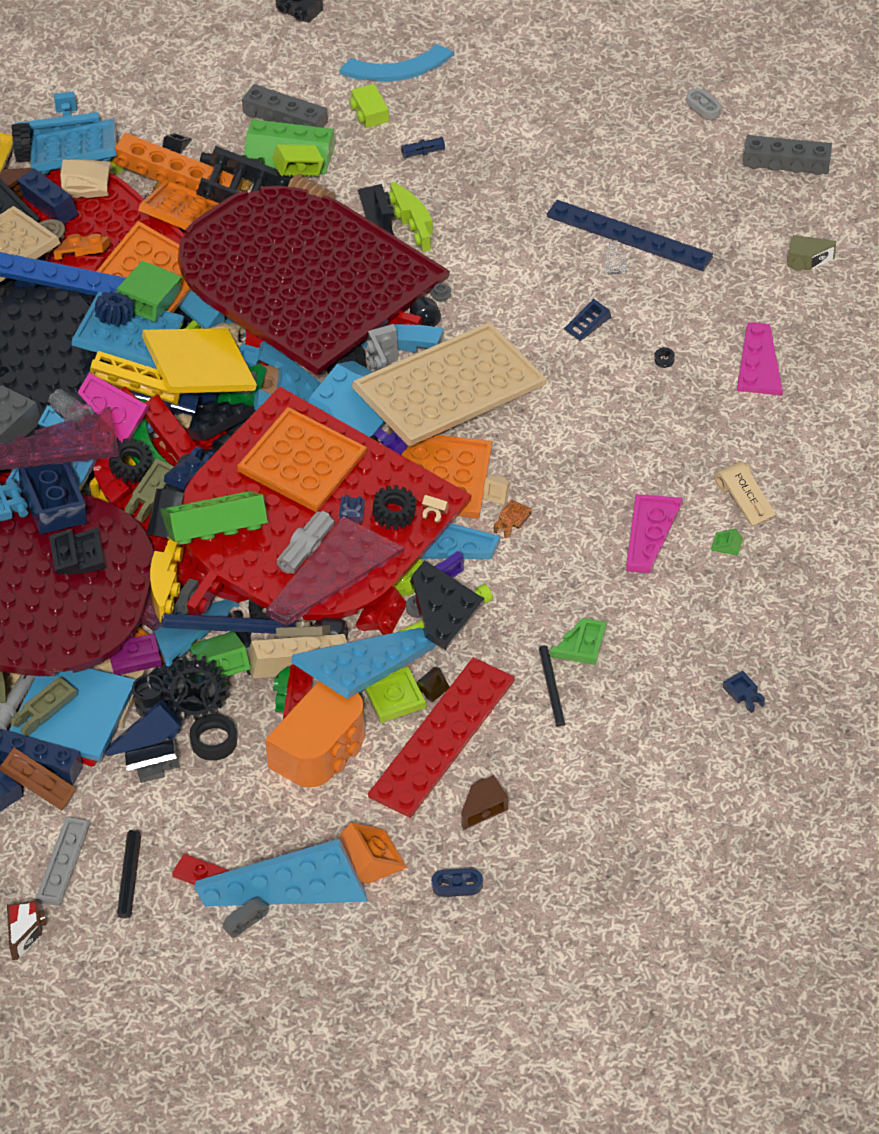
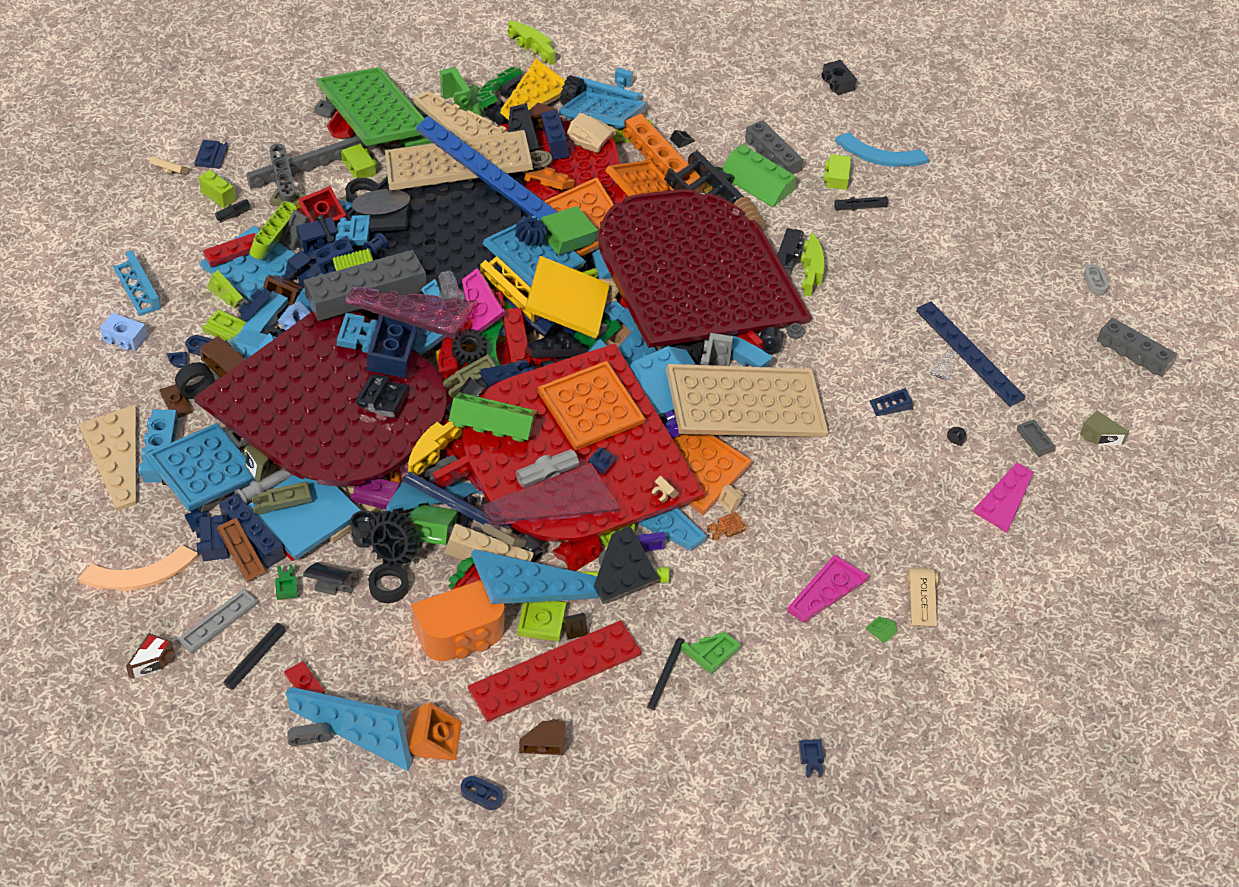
camera: 25 degrees right, 0 degrees up
dark blue slope [105,699,182,756] -> none
lime brick [272,144,324,176] -> none
black tyre [372,485,416,530] -> none
dark blue pin [401,137,445,158] -> none
black bush [654,347,675,368] -> none
none -> green plate [275,564,298,600]
none -> black pin [834,196,888,211]
none -> black plate [947,427,966,446]
none -> dark grey plate [1017,419,1056,457]

